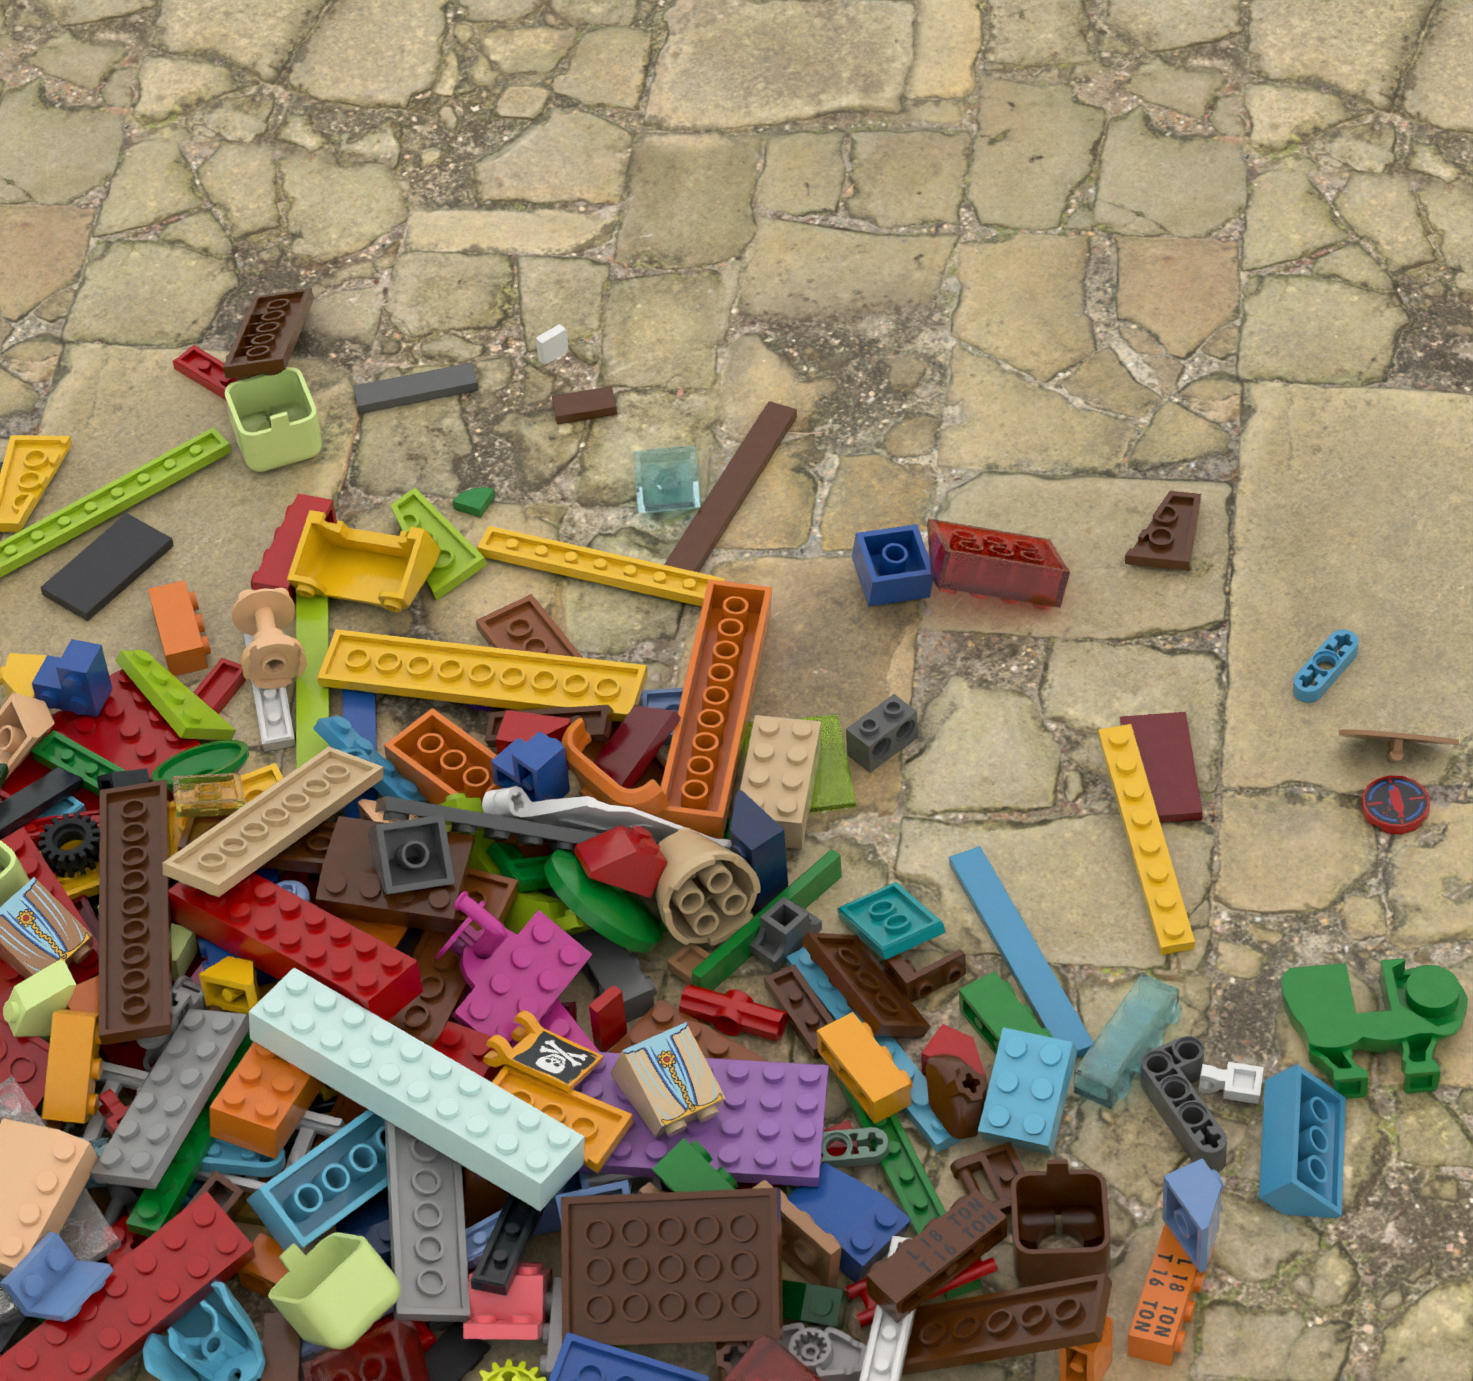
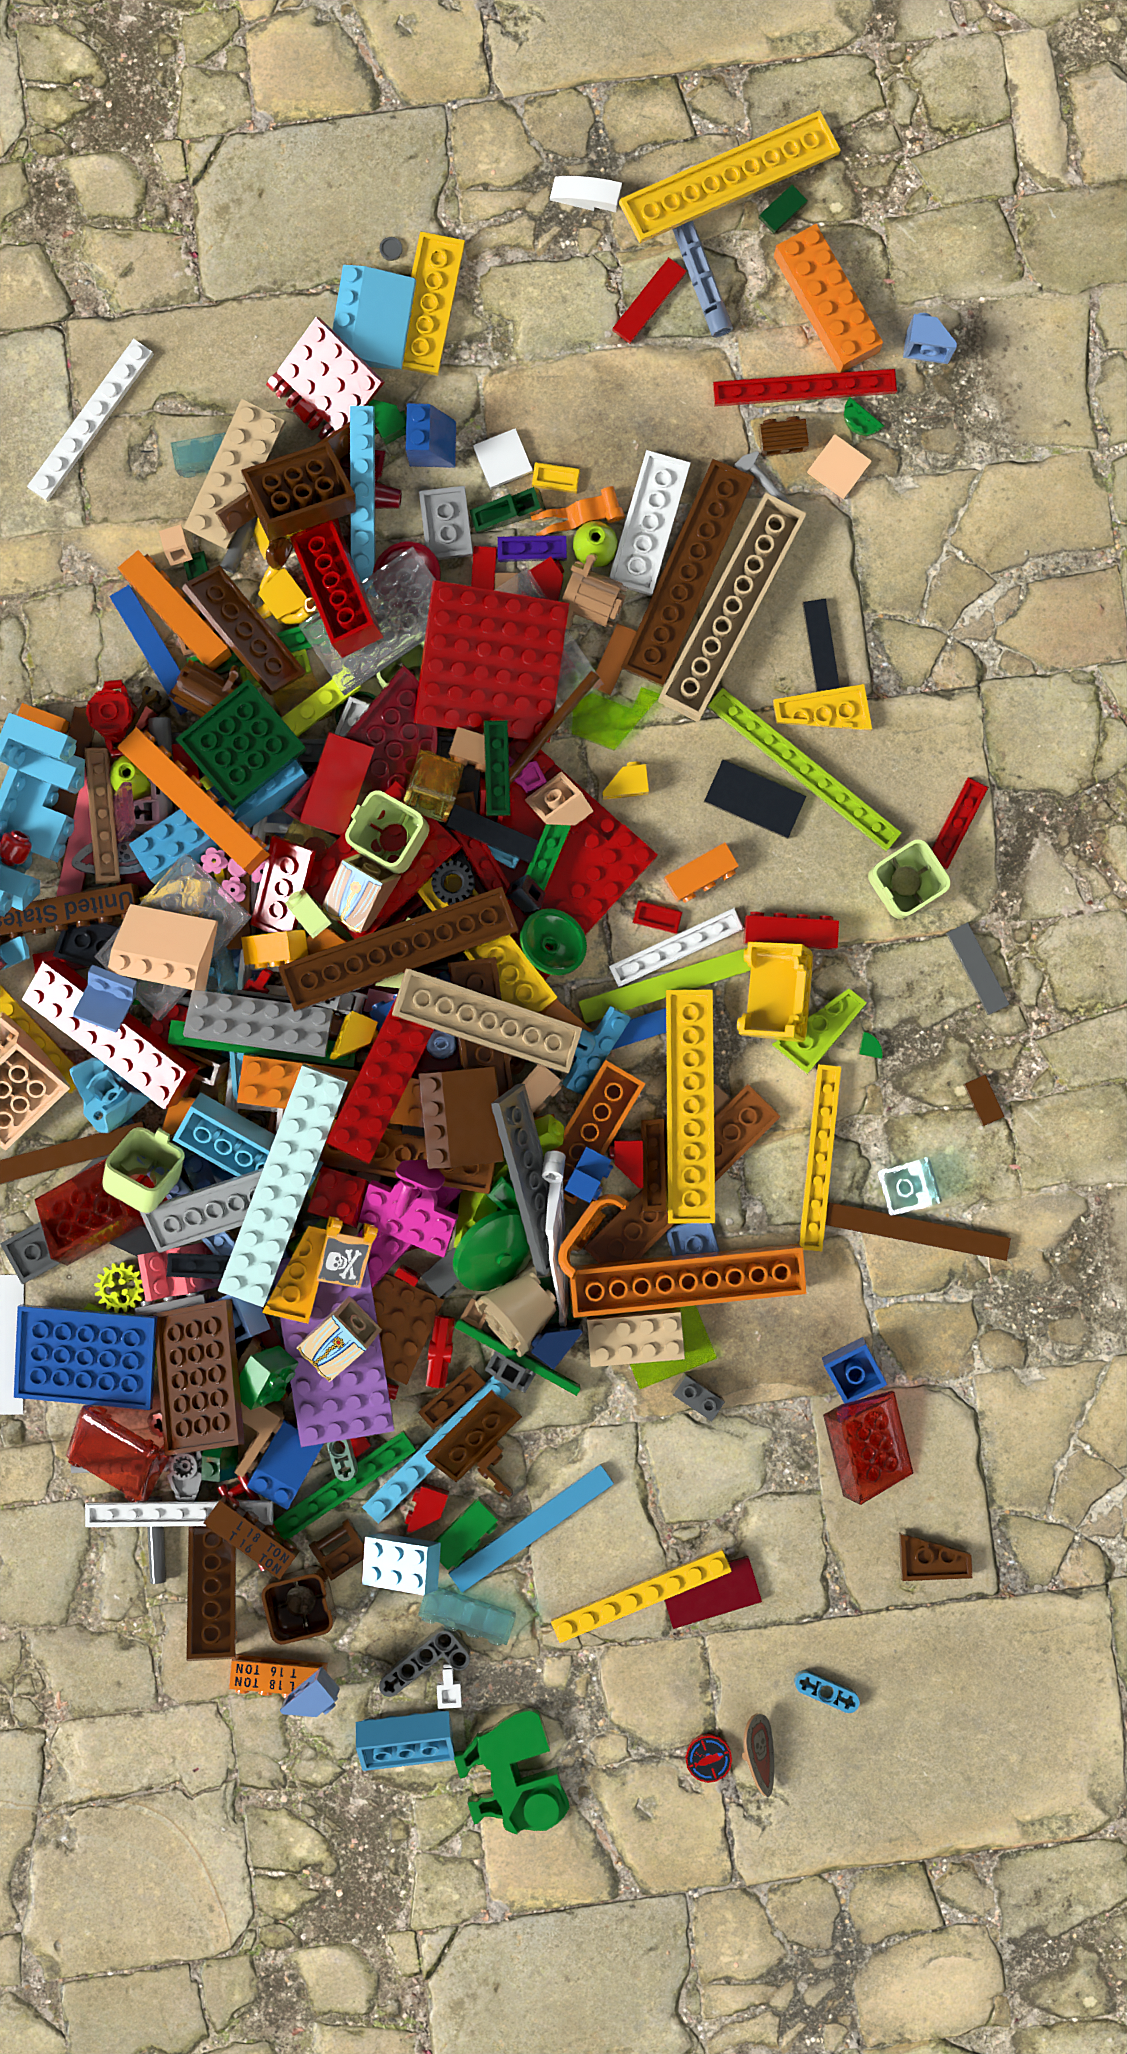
camera: 70 degrees right, 40 degrees up
blue brick [32,639,113,717] -> none
lime wing [115,649,236,740] -> none
clear yellow plate [172,773,245,818] -> none
reddish brown plate [223,288,314,380] -> none
light nougat piece [231,587,307,689] -> none
dark grey slope [367,814,455,895] -> none
white tile [536,324,569,365] -> none
red slope [574,825,667,898] -> none
dark red tile [593,705,681,789] -> none
light orange brick [817,1012,913,1124] -> none
teal tile [837,882,946,960] -> none
reddish brown piece [926,1054,988,1139] -> none

